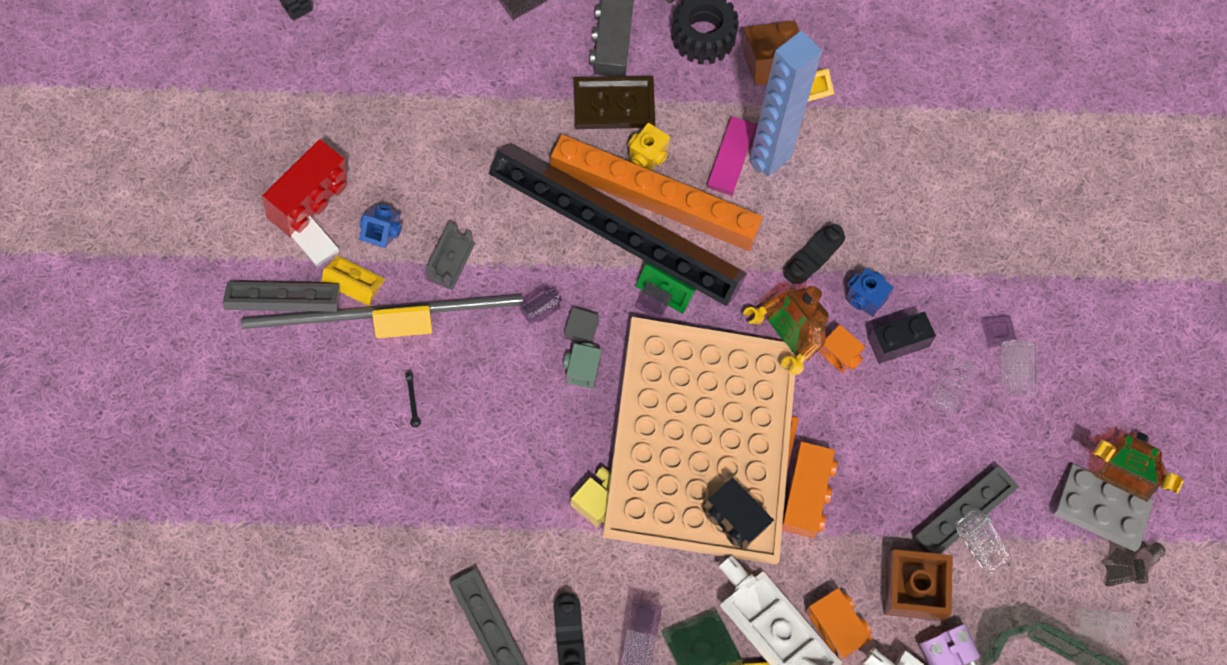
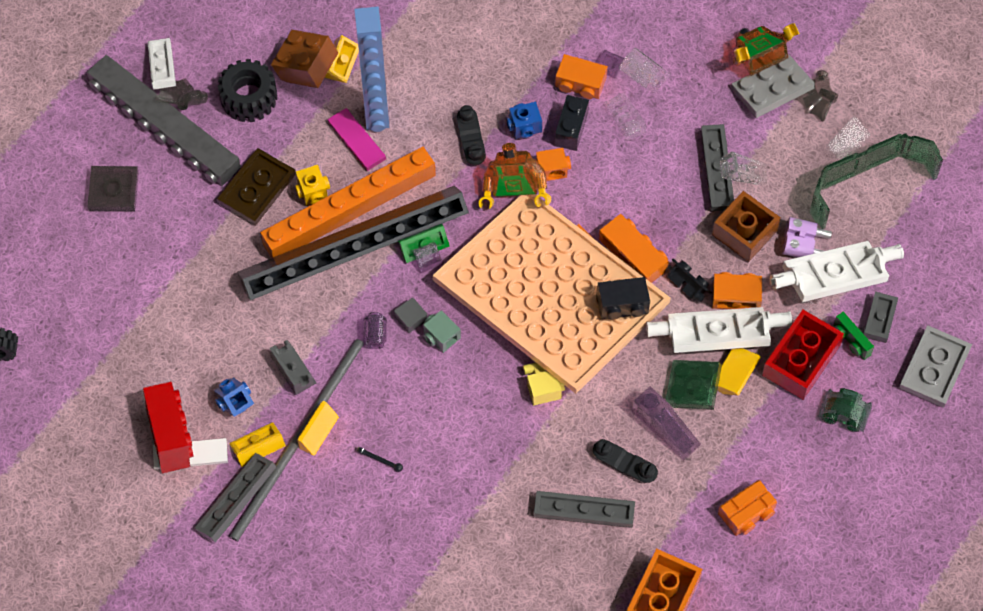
camera: 50 degrees left, 5 degrees down
none -> orange brick [555,54,608,99]
none -> black hinge [665,258,712,303]

